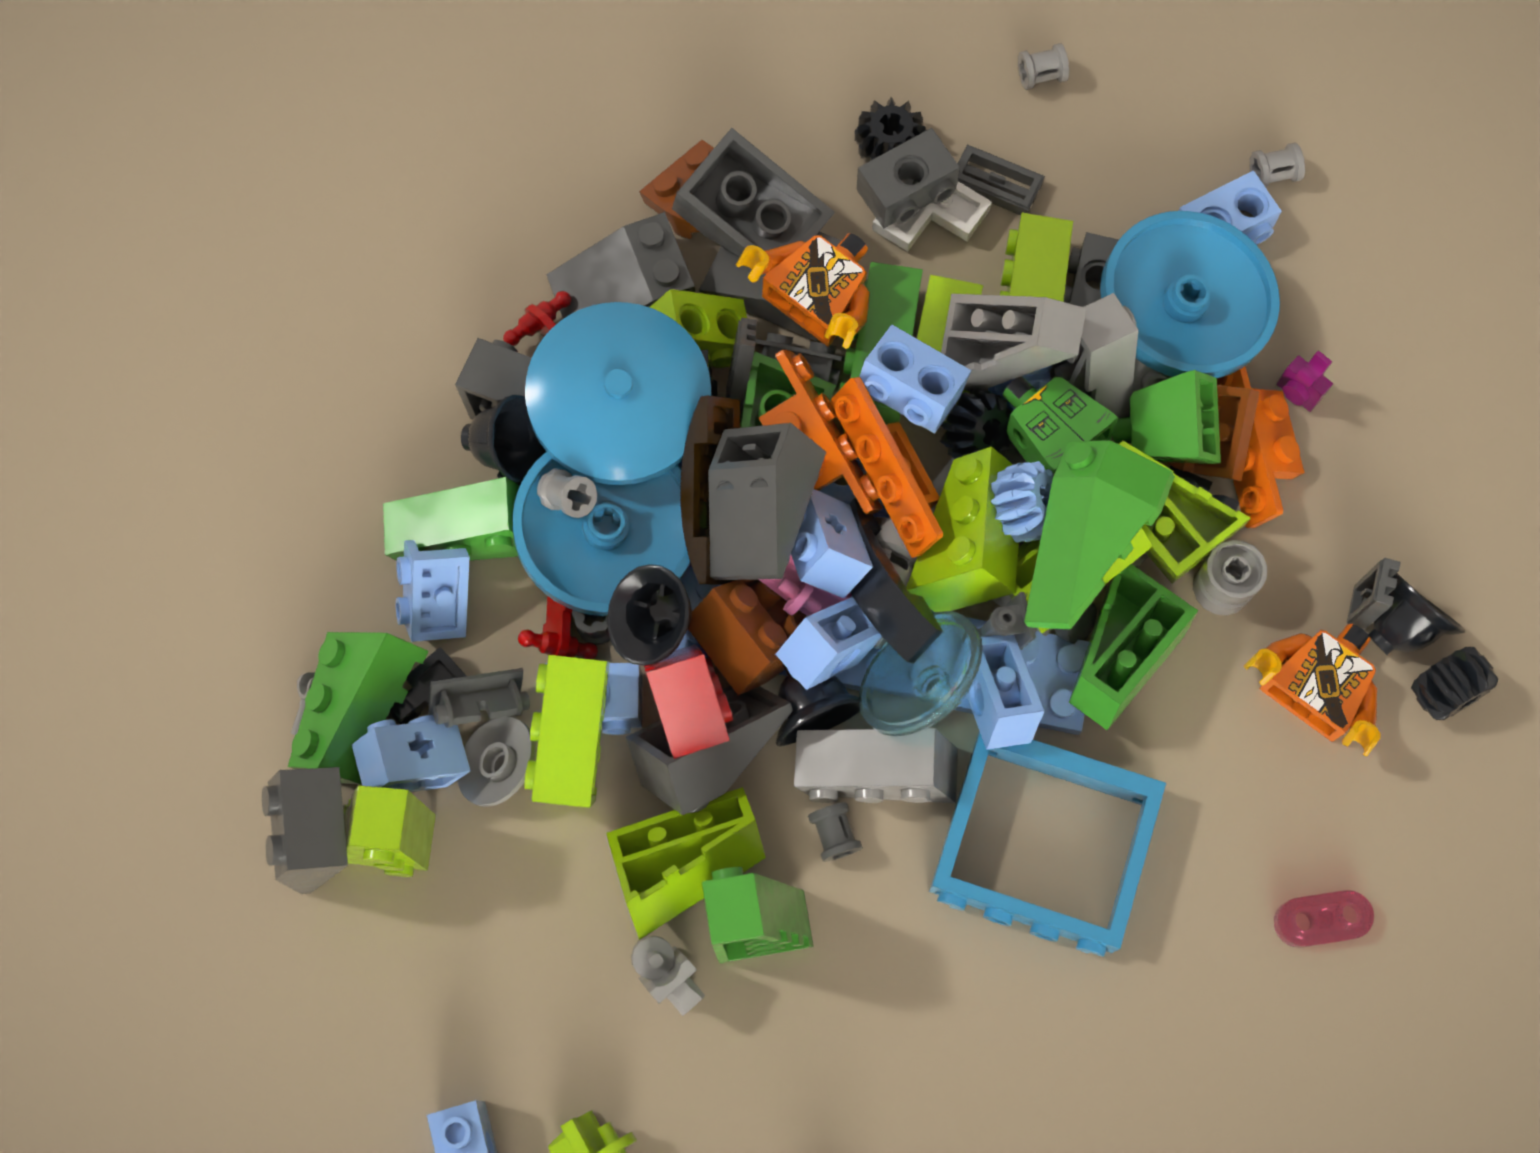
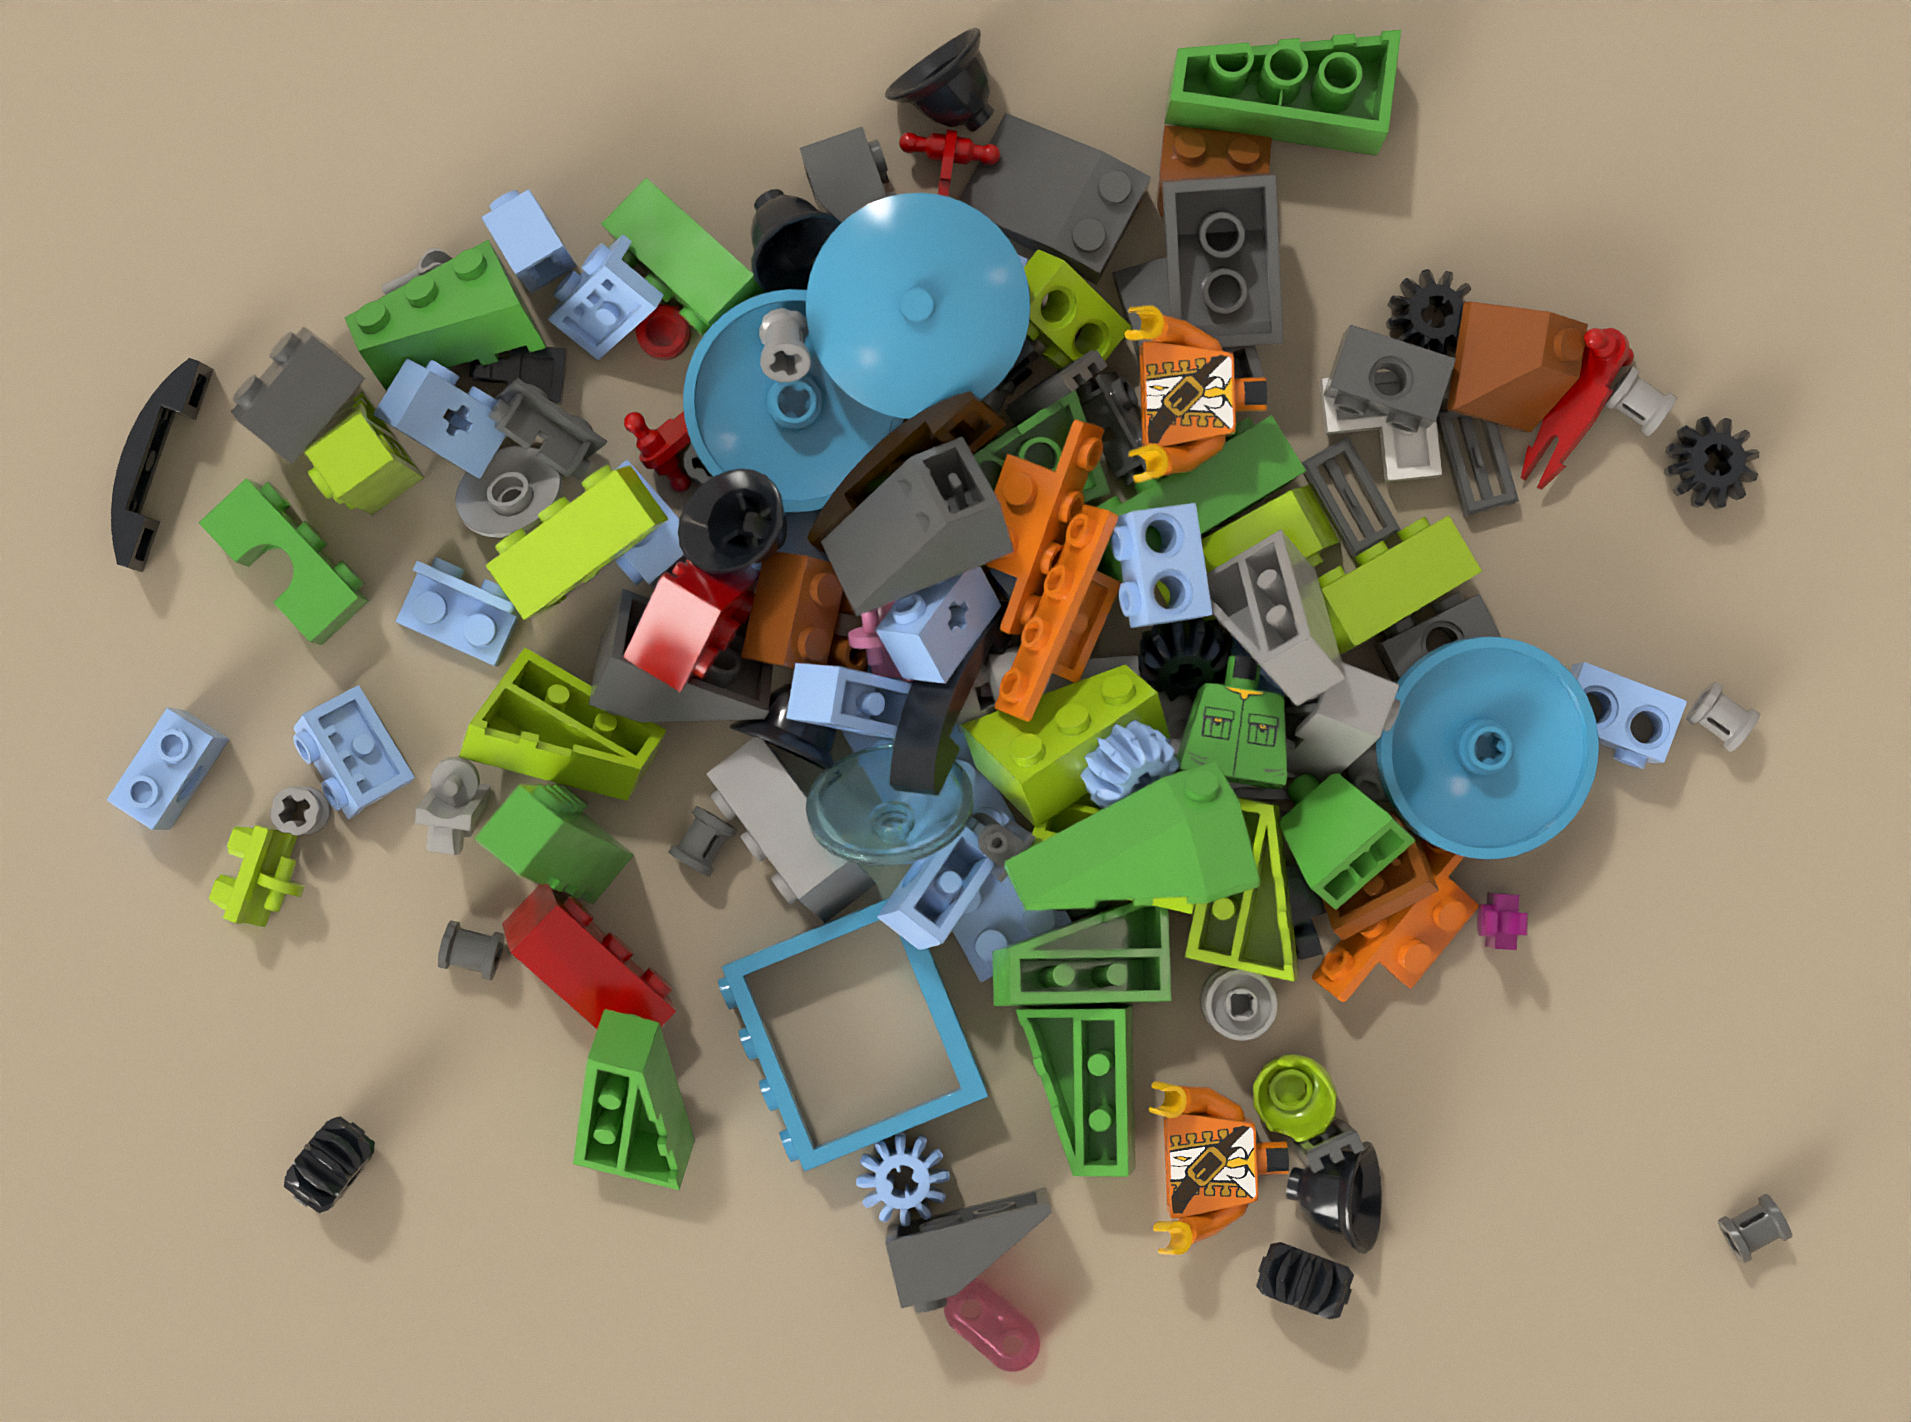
camera: 50 degrees right, 15 degrees up
none -> black slope [111,358,214,572]
none -> bright green arch [198,478,369,645]
none -> light grey bush [270,787,331,835]
none -> light blue bracket [293,685,415,819]
none -> light blue bracket [395,557,521,667]
none -> dark grey bush [438,920,505,981]
none -> light blue brick [481,189,577,294]
none -> red wedge [502,883,676,1029]
none -> bright green wedge [573,1009,695,1191]
none -> red tile [635,304,691,360]
none -> light blue gear [856,1131,950,1226]
none -> black hat [885,28,994,132]
none -> dark grey slope [885,1187,1052,1313]
none -> bright green wedge [1015,1004,1136,1177]
none -> bright green wedge [1164,29,1402,156]
none -> lime hair [1253,1054,1337,1142]
none -> dark grey tile [1301,437,1401,558]
none -> dark orange slope [1447,302,1588,432]
none -> red piece [1521,328,1634,490]
none -> black gear [1664,416,1760,509]

